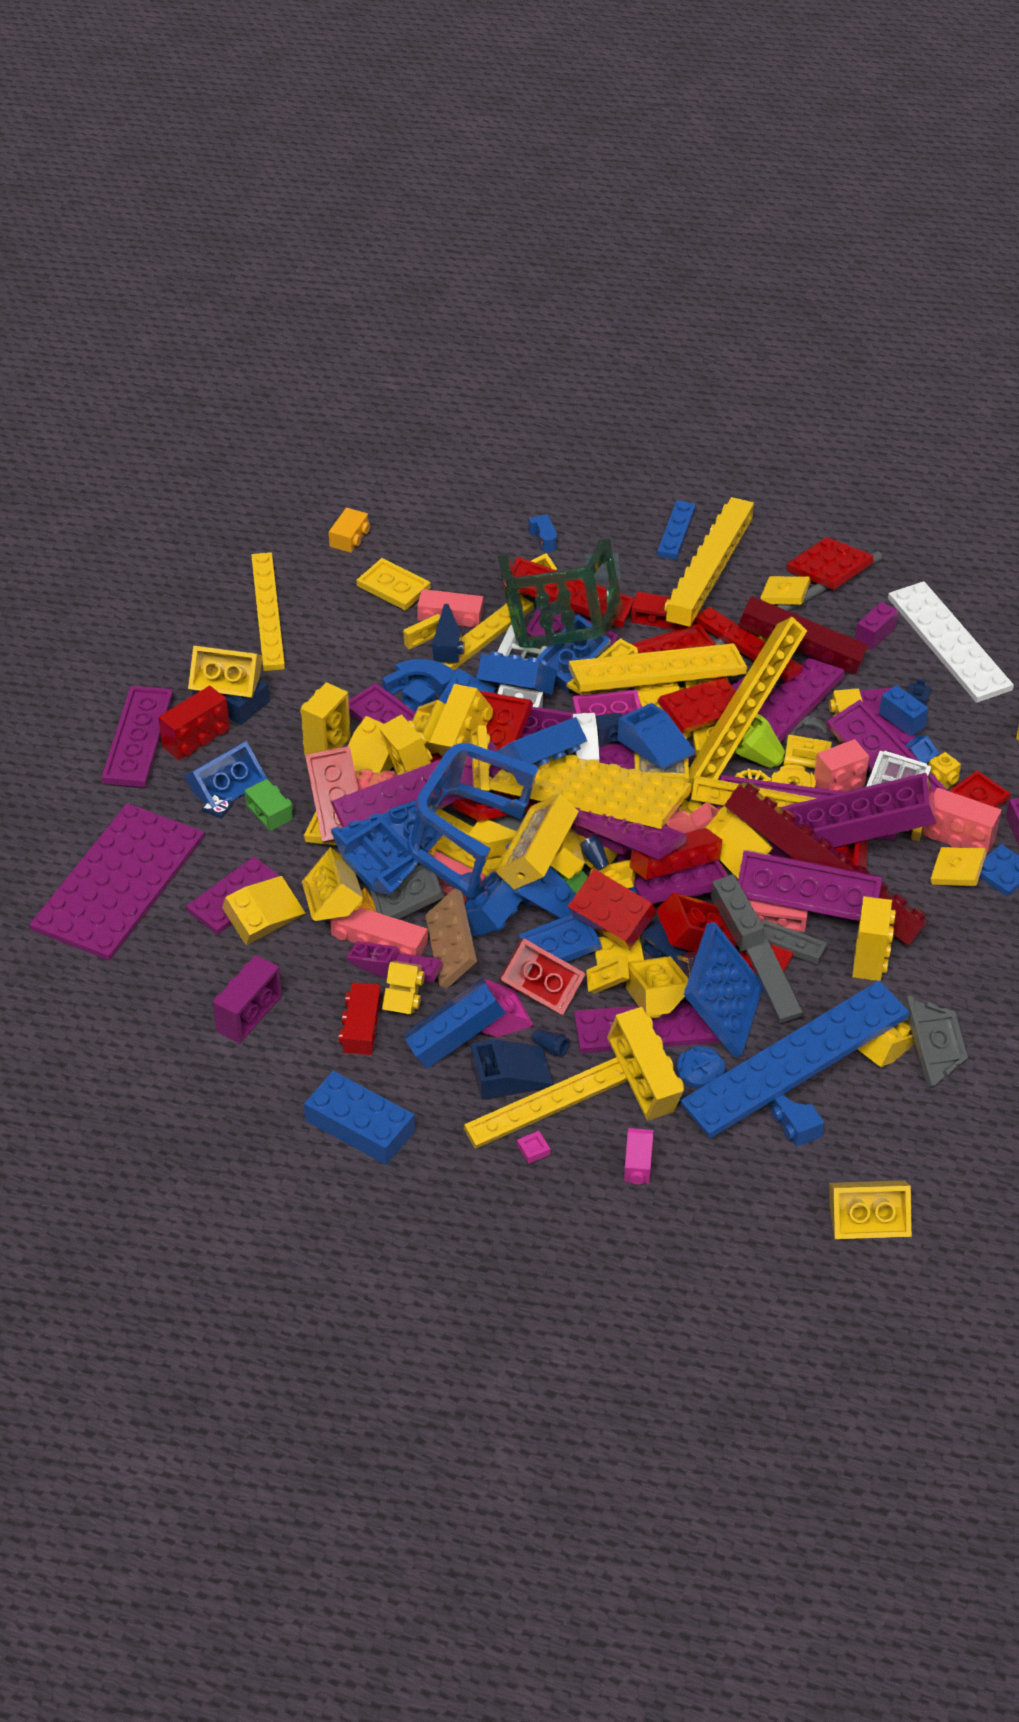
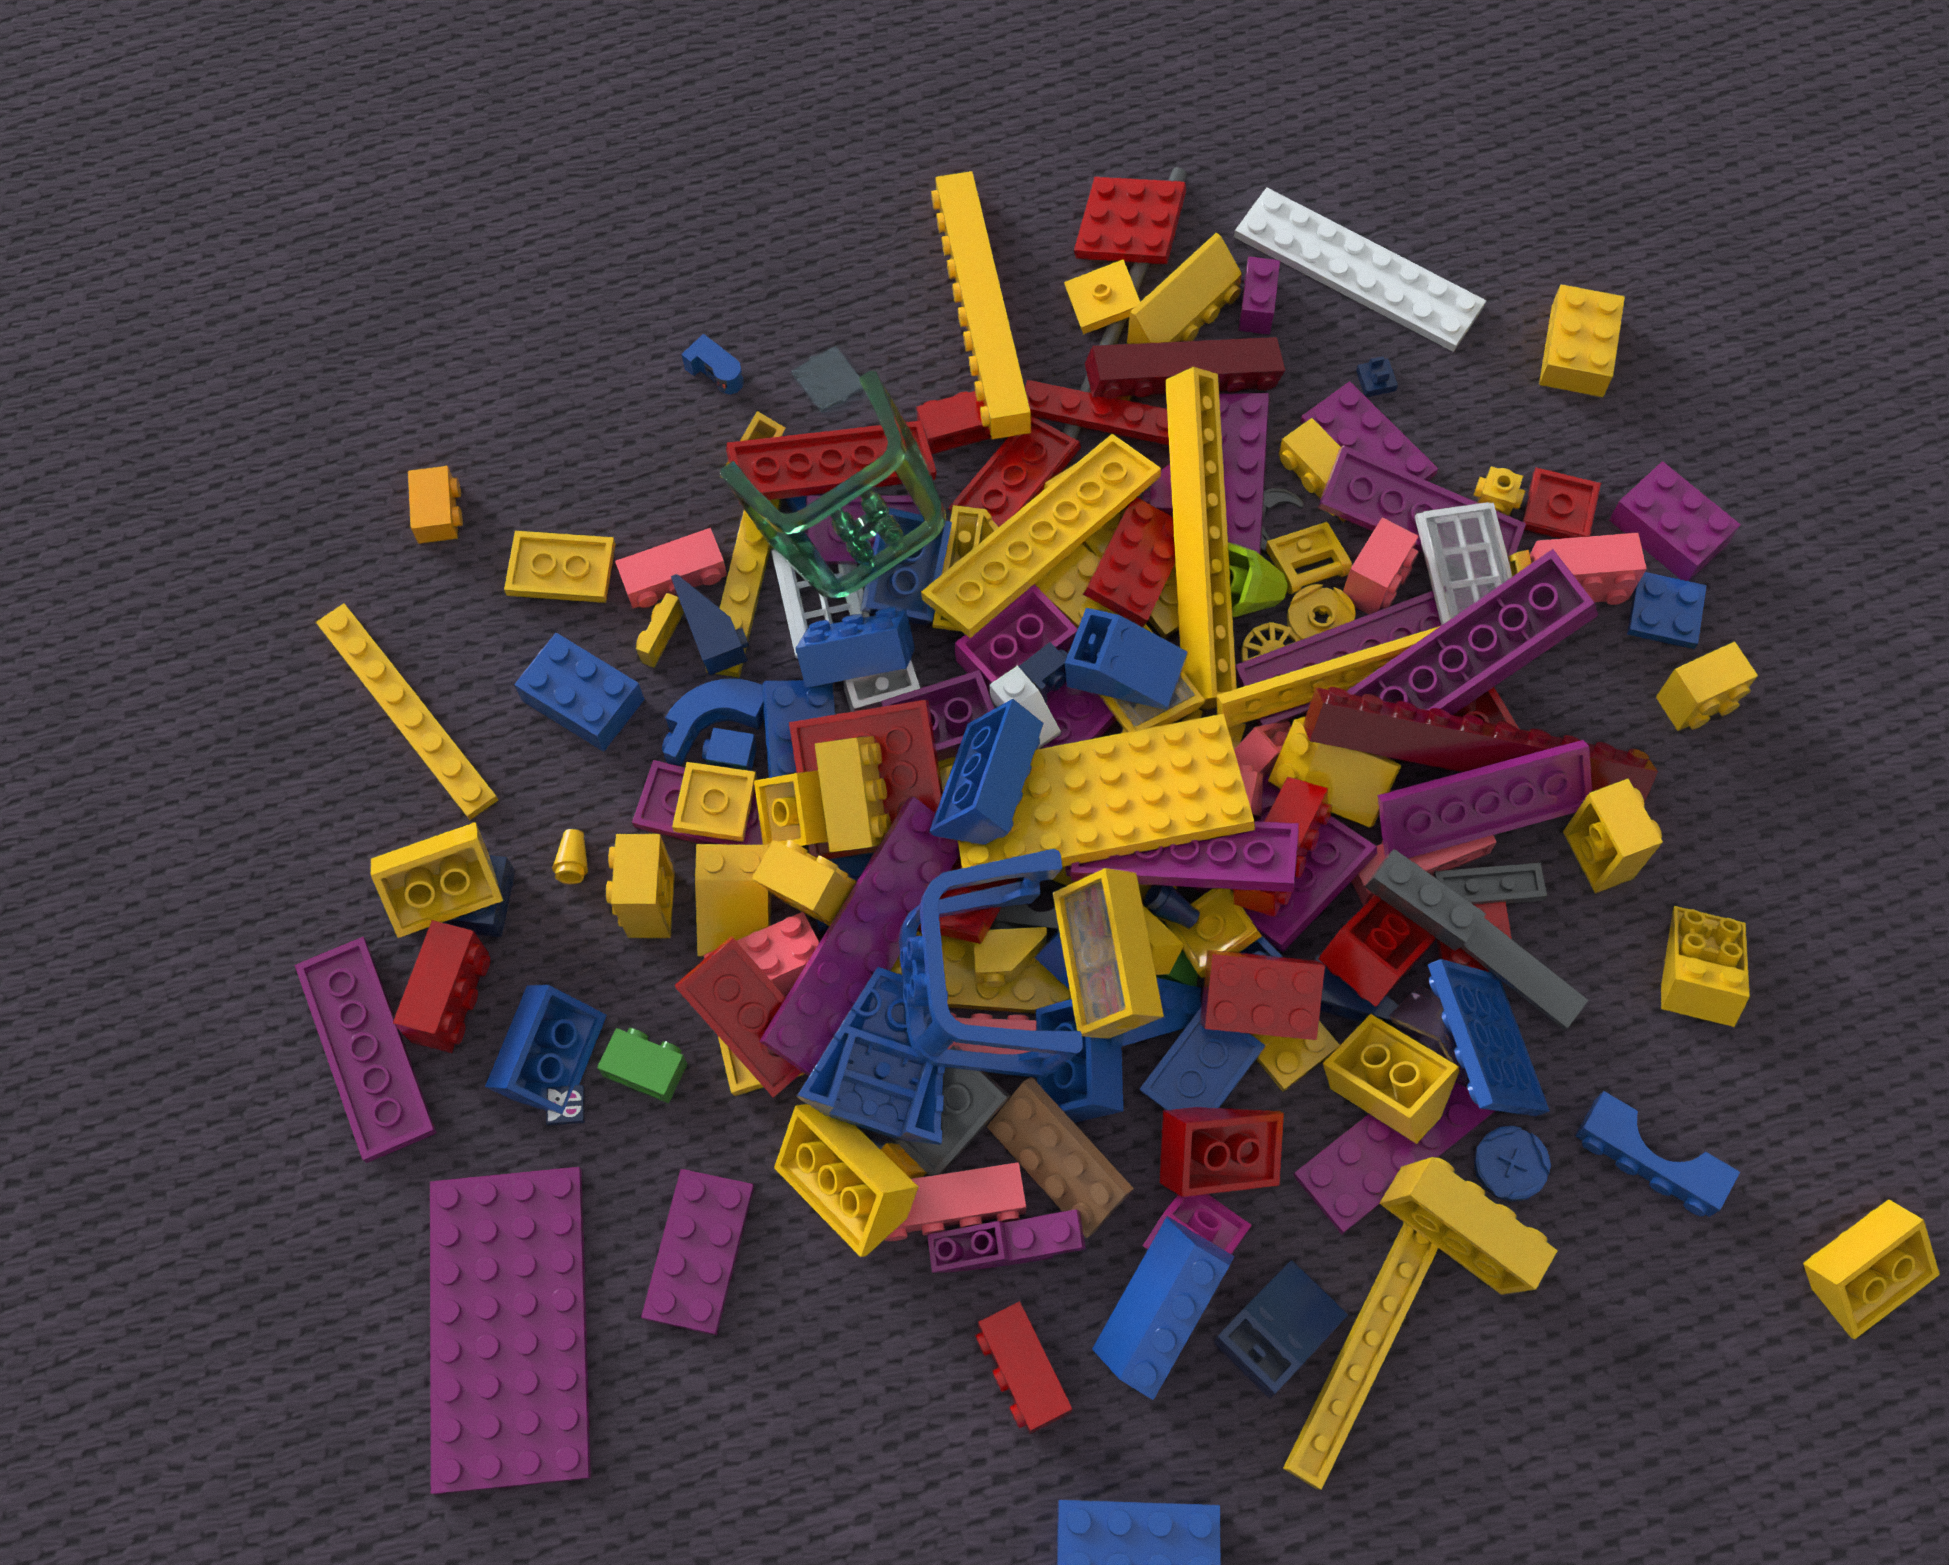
camera: 30 degrees left, 20 degrees up
magenta brick [213,955,282,1044] -> none
yellow slope [222,876,306,945] -> none
yellow piece [382,961,425,1014] -> none
yellow plate [471,725,492,792] -> none
dark pink plate [517,1131,551,1164] -> none
dark blue cone [532,1029,570,1056] -> none
yellow plate [586,955,629,994] -> none
dark pink slope [624,1128,654,1185] -> none
blue plate [657,500,696,560] -> none
blue plate [680,980,910,1139] -> none
blue brick [879,685,929,737] -> none
dark grey wing [903,996,968,1088] -> none
blue brick [905,735,939,763] -> none
yellow plate [931,847,987,886] -> none
none -> blue brick [514,633,645,752]
none -> yellow cone [552,829,588,884]
none -> yellow plate [672,762,757,842]
none -> yellow slope [1127,233,1242,344]
none -> yellow brick [1656,642,1758,731]

